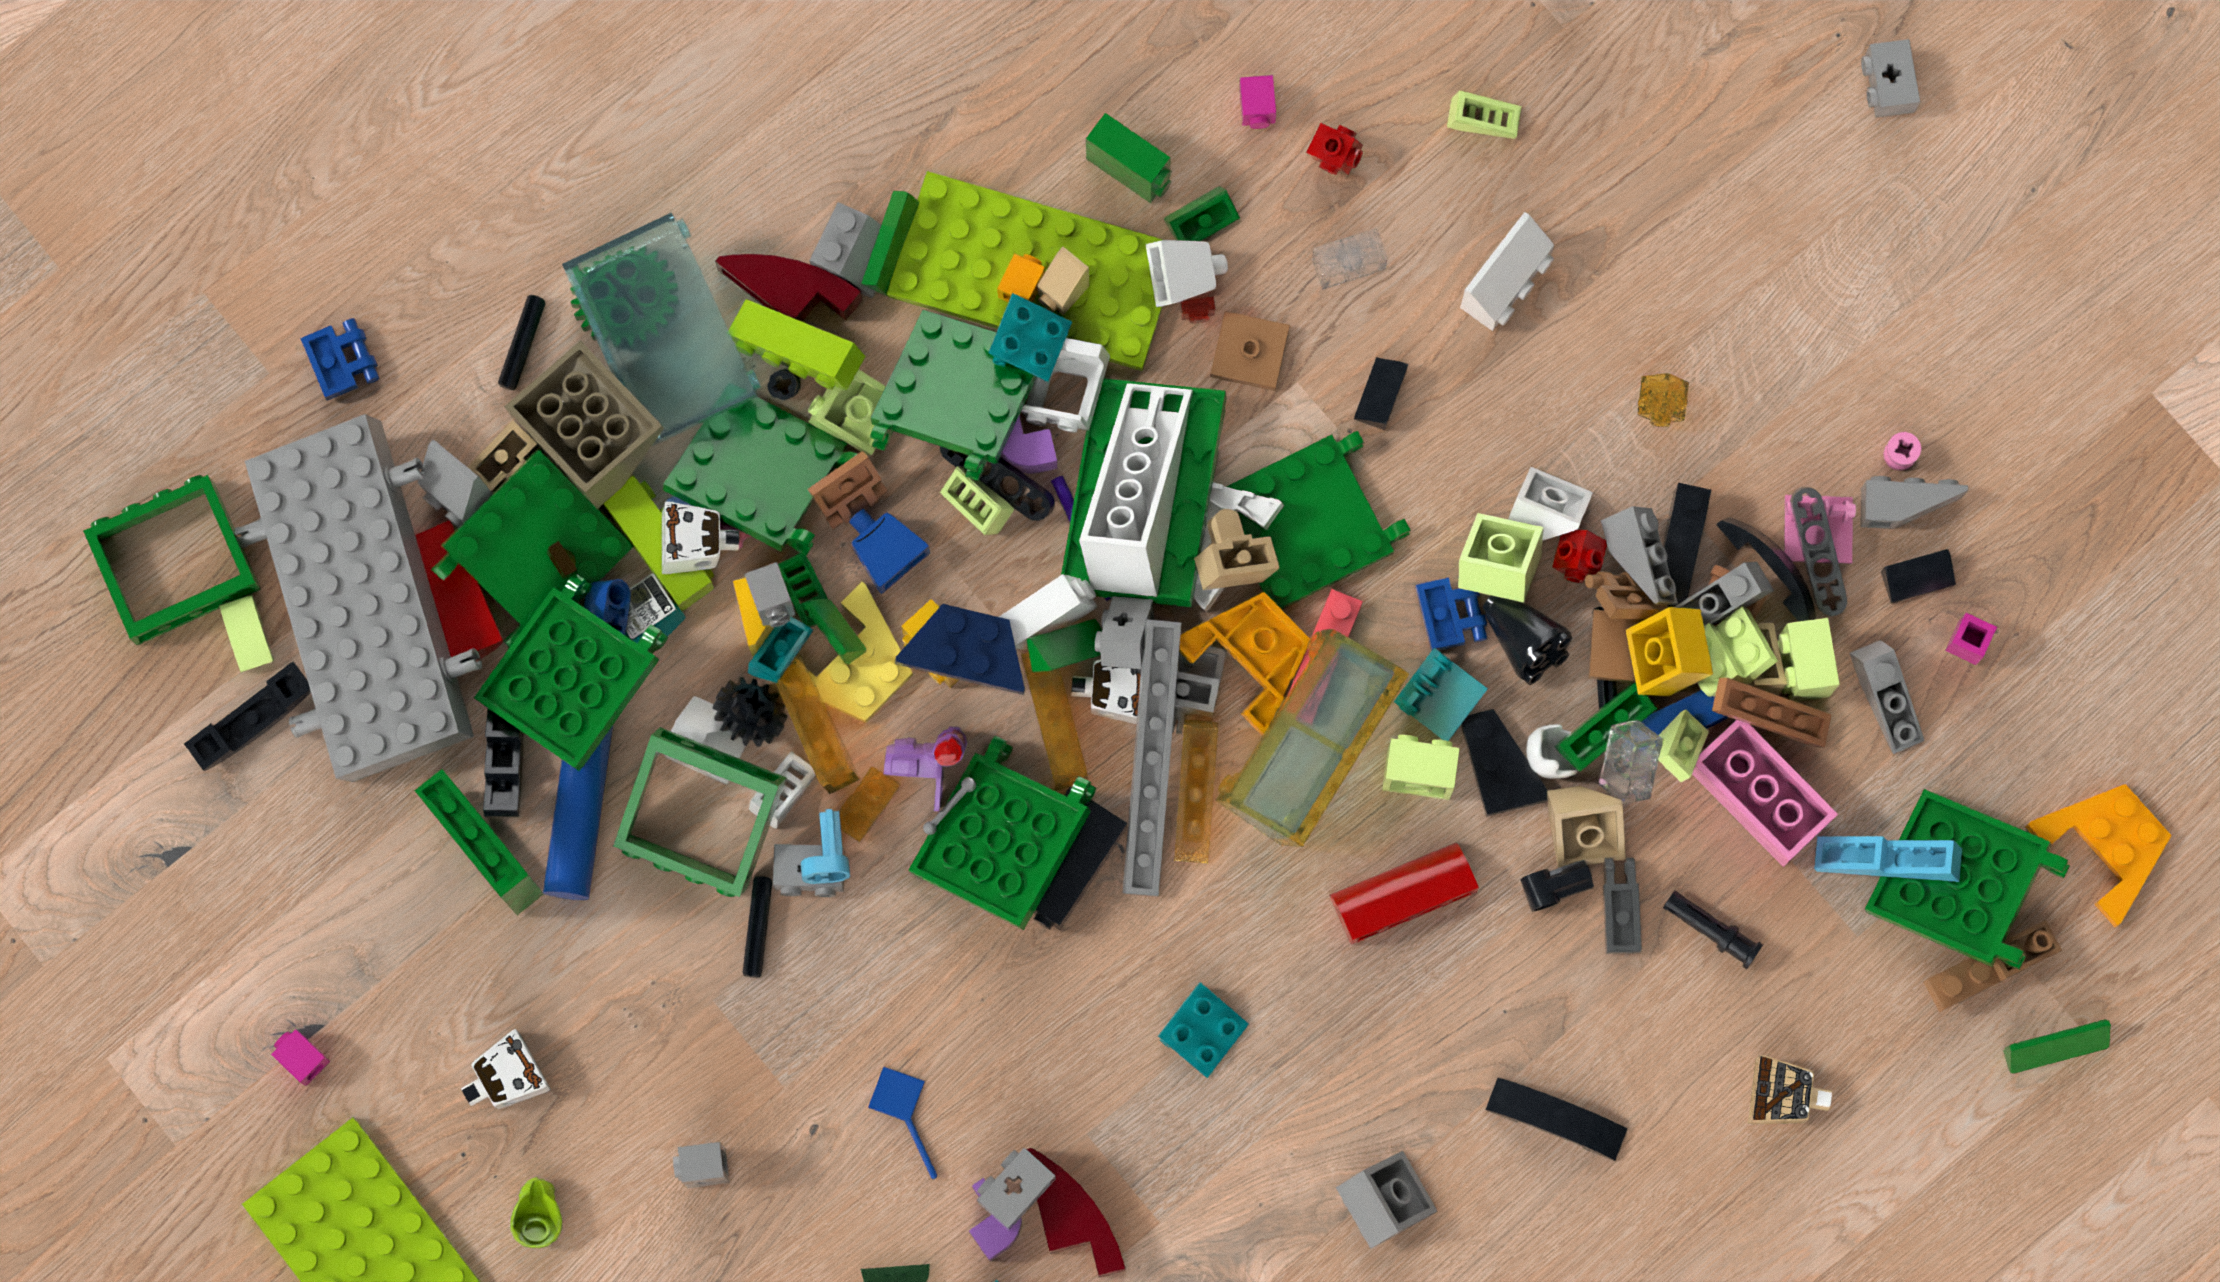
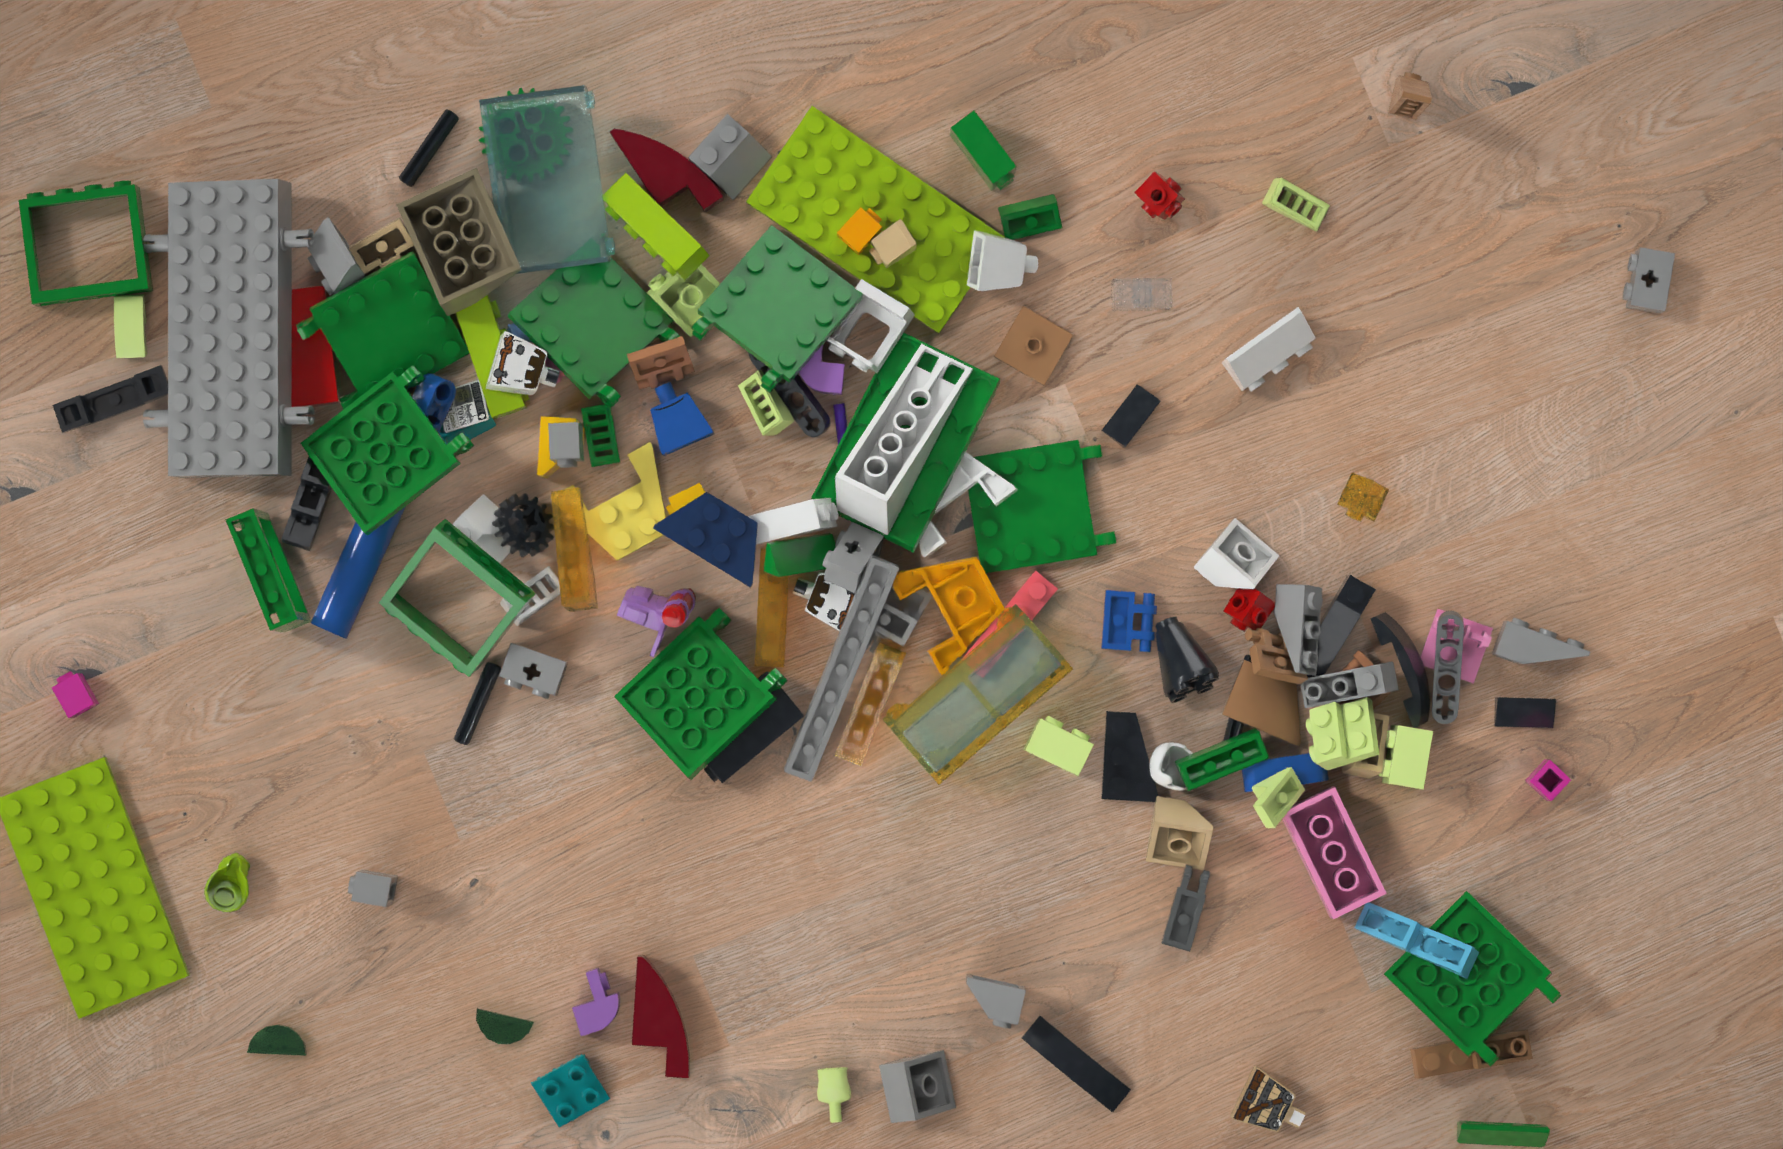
camera: 15 degrees right, 10 degrees up
blue plate [300,318,379,401] -> none
torso [461,1029,551,1109] -> none
dark brown tile [547,541,577,580] -> none
teal slope [747,616,814,683] -> none
black bush [767,369,801,400] -> none
medium azure piece [801,809,850,884] -> none
green slope [805,599,867,665] -> none
clear yellow slope [839,766,902,842] -> none
green slope [861,190,920,296] -> none
blue piece [868,1067,937,1179] -> none
light grey hinge [923,777,976,835] -> none
light grey brick [977,1148,1056,1231] -> none
teal hinge [988,293,1072,382] -> none
teal hinge [1158,982,1249,1078] -> none
clear red plate [1180,296,1216,324] -> none
tan brick [1194,509,1279,590] -> none
dark pink brick [1239,75,1276,129] -> none
red brick [1329,842,1479,945] -> none
teal hinge [1394,648,1488,741] -> none
yellowish green brick [1458,513,1543,602] -> none
black piece [1520,860,1594,912] -> none
clear brick [1599,720,1663,804] -> none
yellow brick [1626,607,1713,696] -> none
black pin [1663,890,1764,970] -> none
nougat plate [1712,678,1832,748] -> none
light grey slope [1850,640,1925,754] -> none
bright pink wheel [1883,432,1921,471] -> none
light orange wing [2025,784,2172,927] -> none
none -> yellowish green piece [817,1067,851,1123]
none -> light grey slope [965,974,1026,1029]

